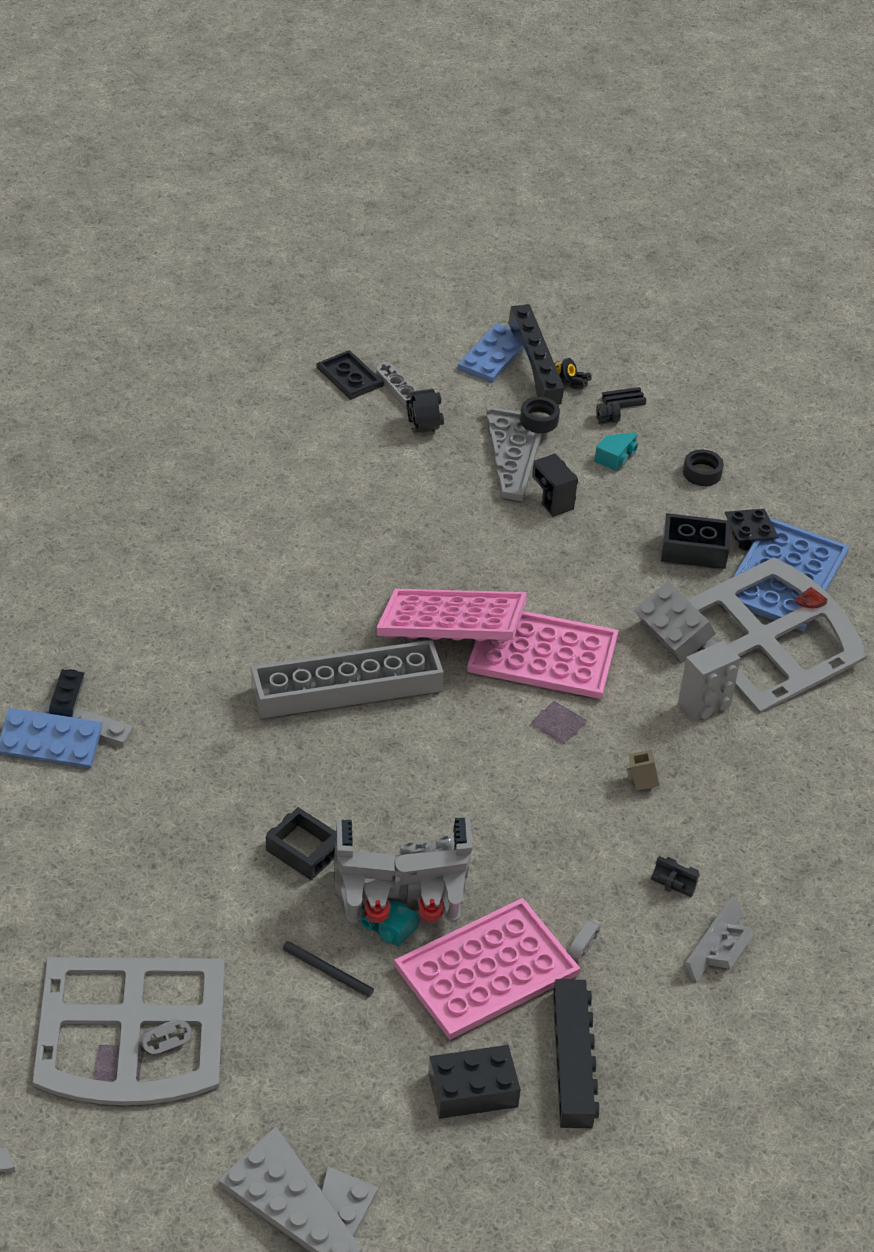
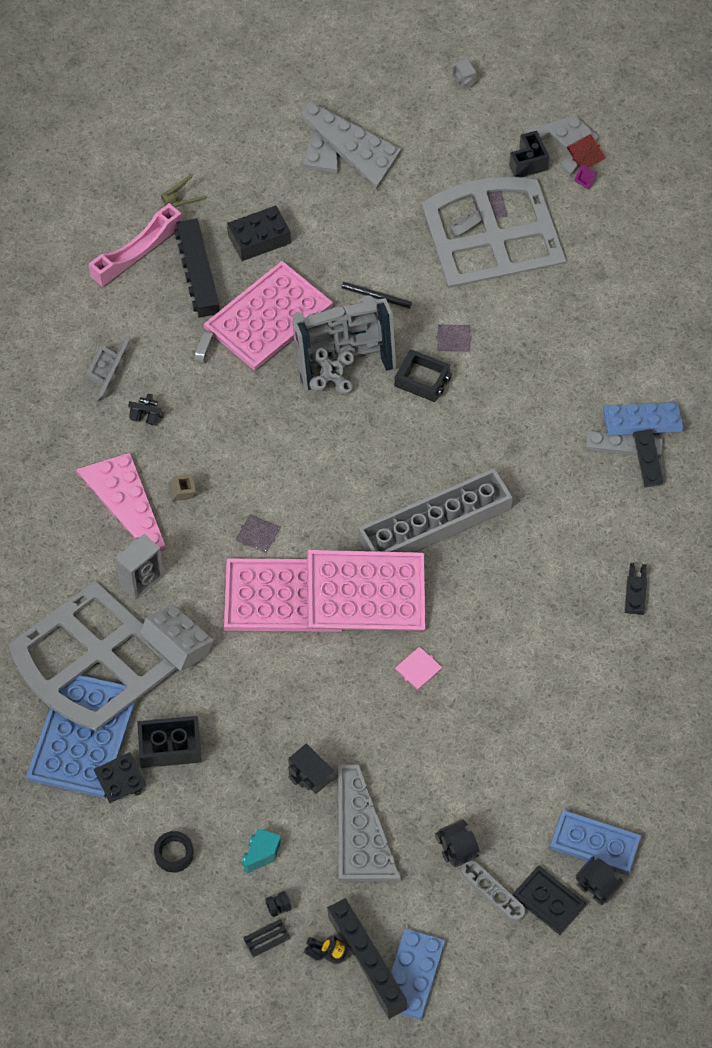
camera: 170 degrees right, 15 degrees up
black tyre [520,397,560,433] -> none
clear red tile [795,587,828,608] -> none
none -> bright pink wing [76,453,165,550]
none -> bright pink arch [88,203,182,287]
none -> olive plant [160,174,207,208]
none -> bright pink piece [395,647,442,690]
none -> clear purple piece [436,325,472,352]
none -> black brick [509,130,550,177]
none -> medium blue plate [550,810,641,875]
none -> black brick [576,856,624,905]
none -> black hinge [624,563,647,615]

